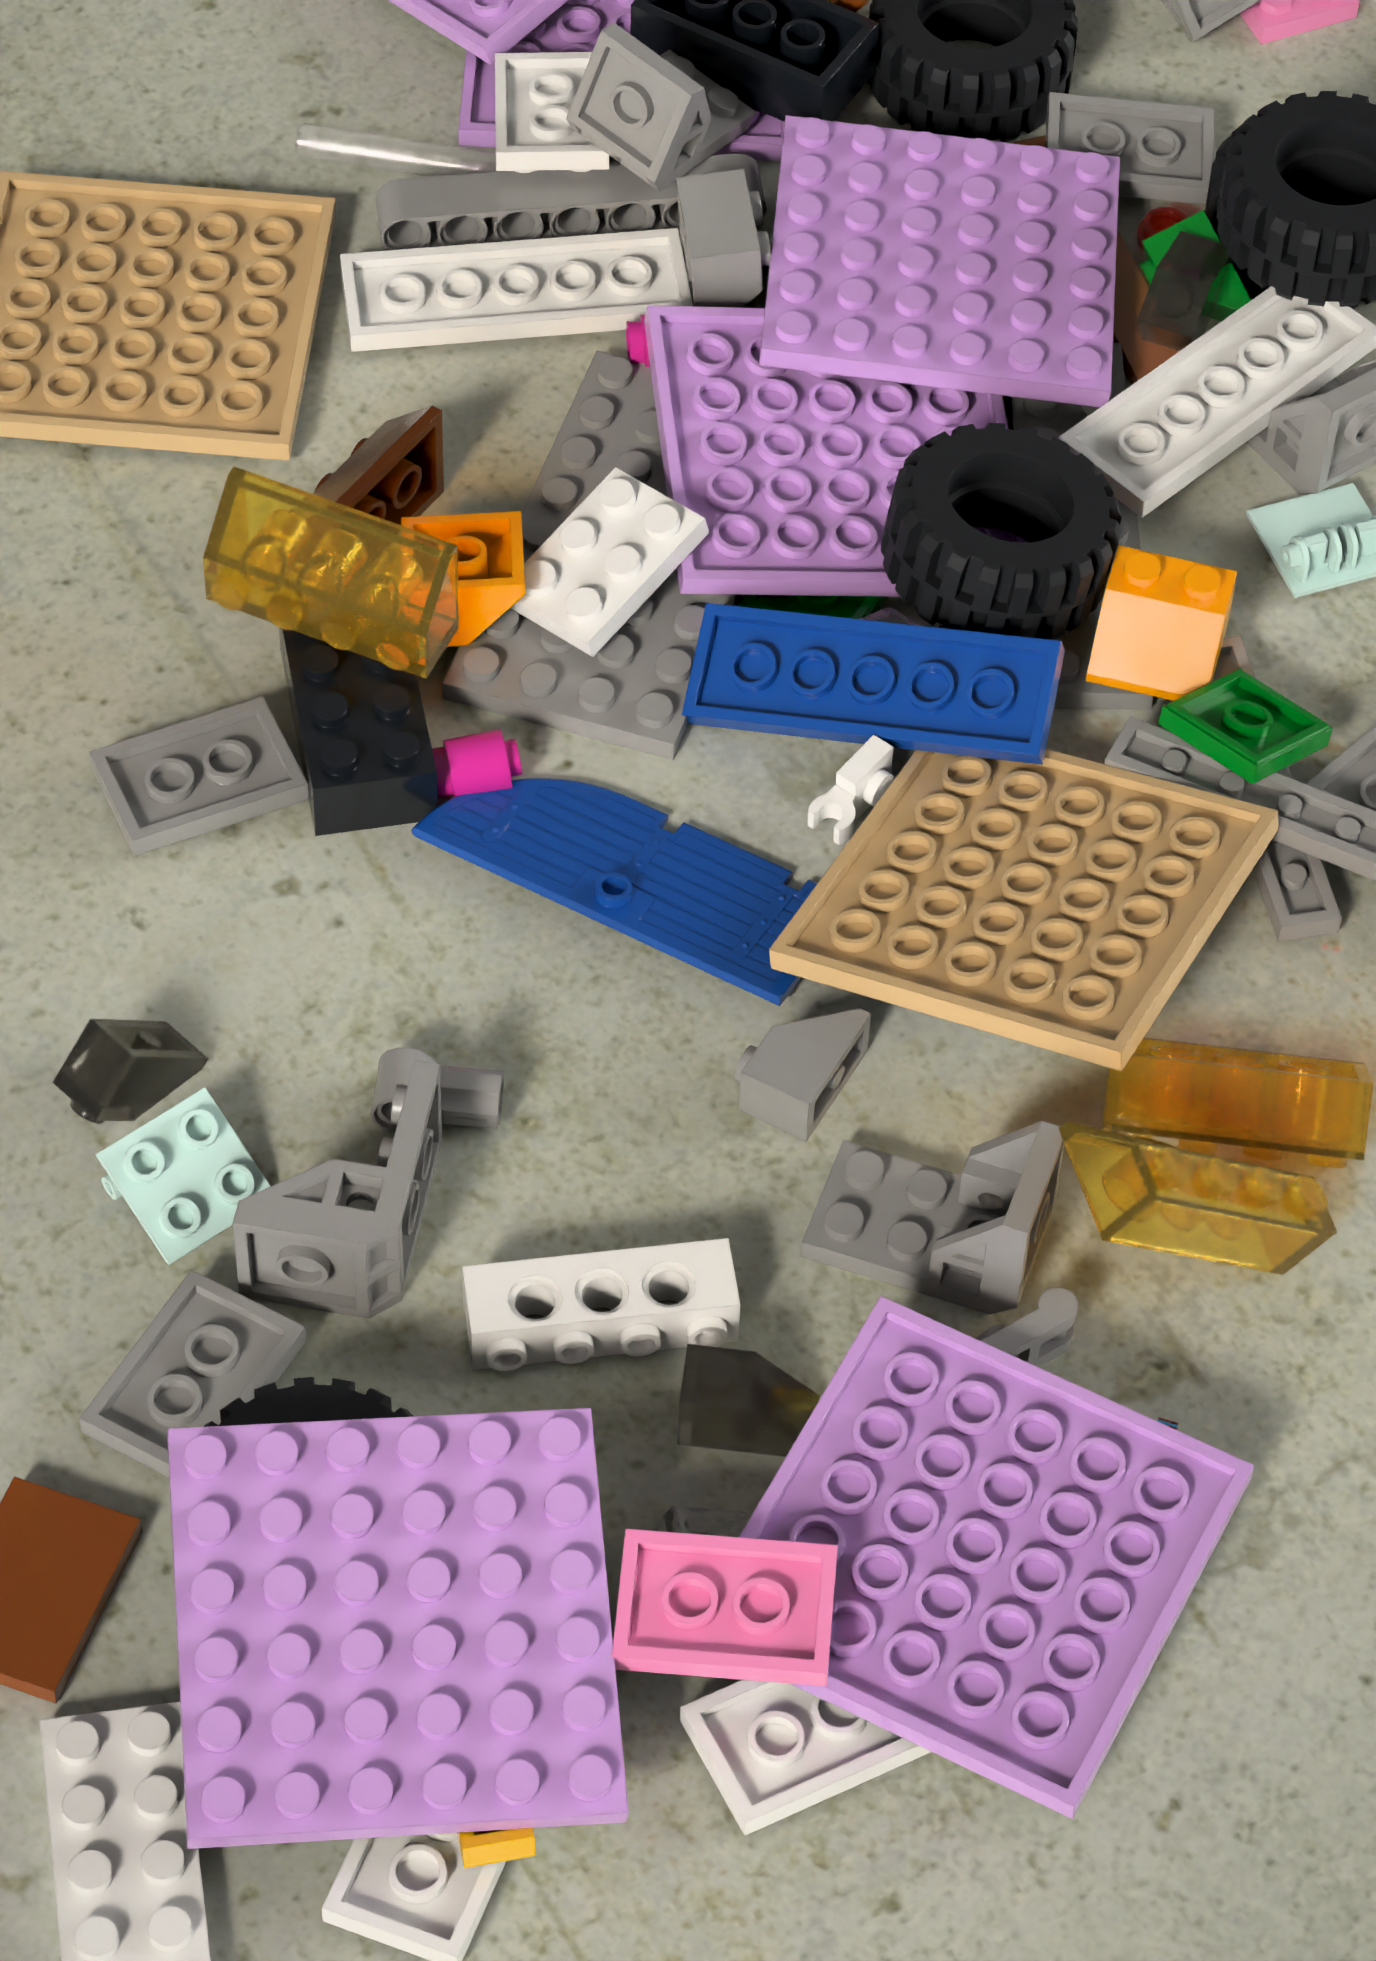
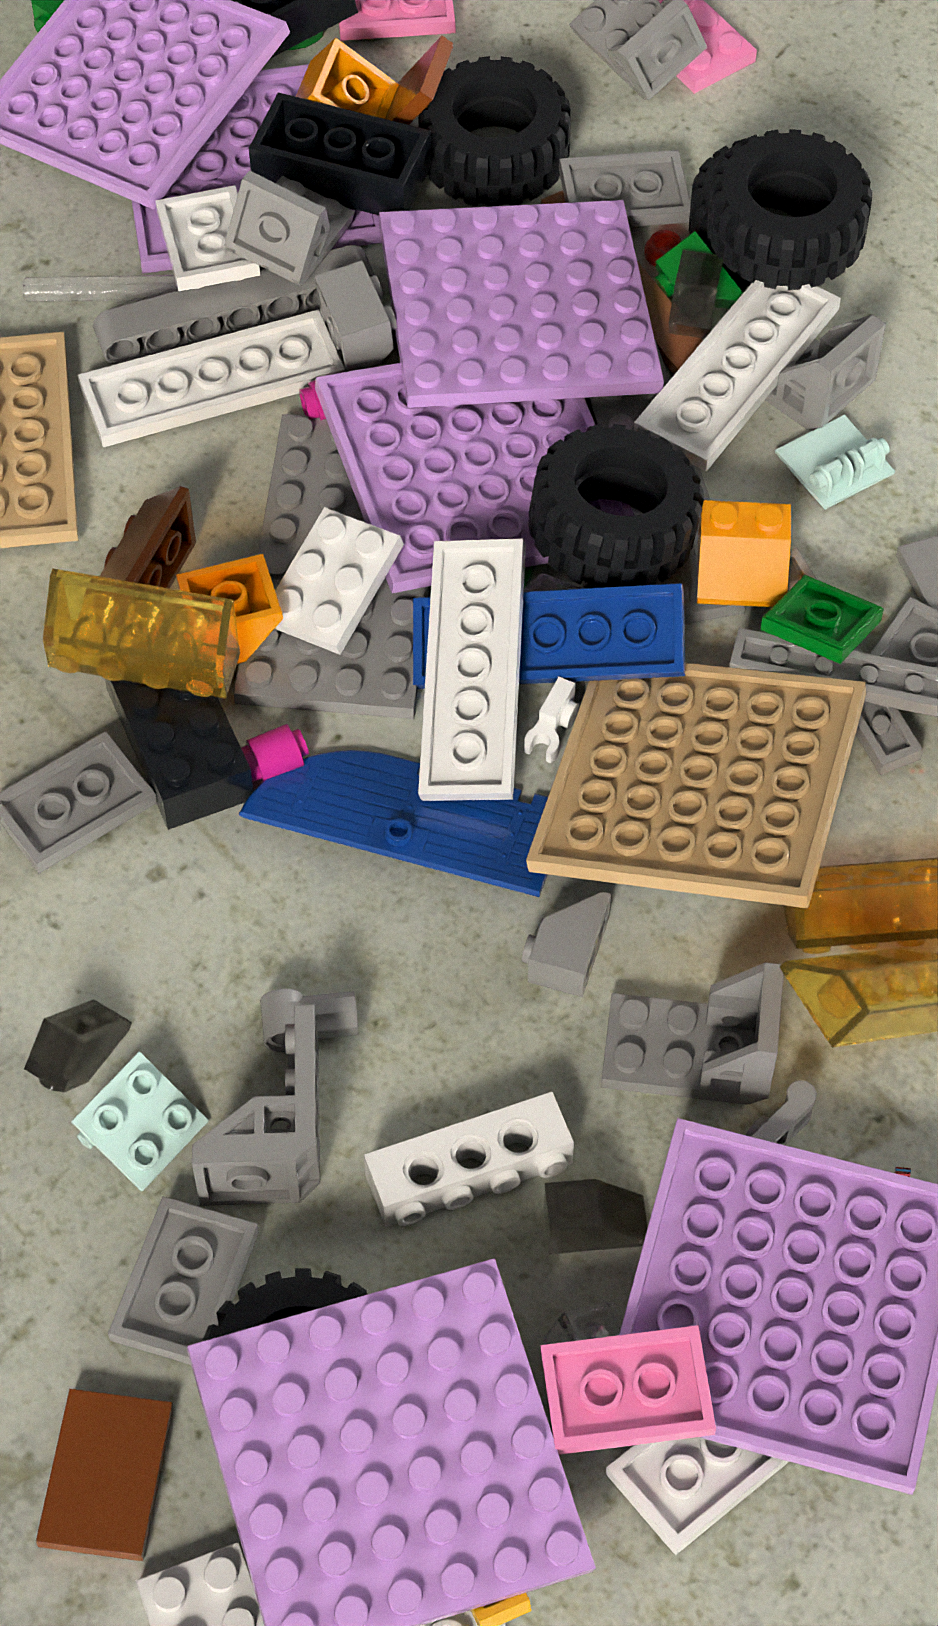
camera: 10 degrees left, 5 degrees up
none -> white plate [418,538,526,801]

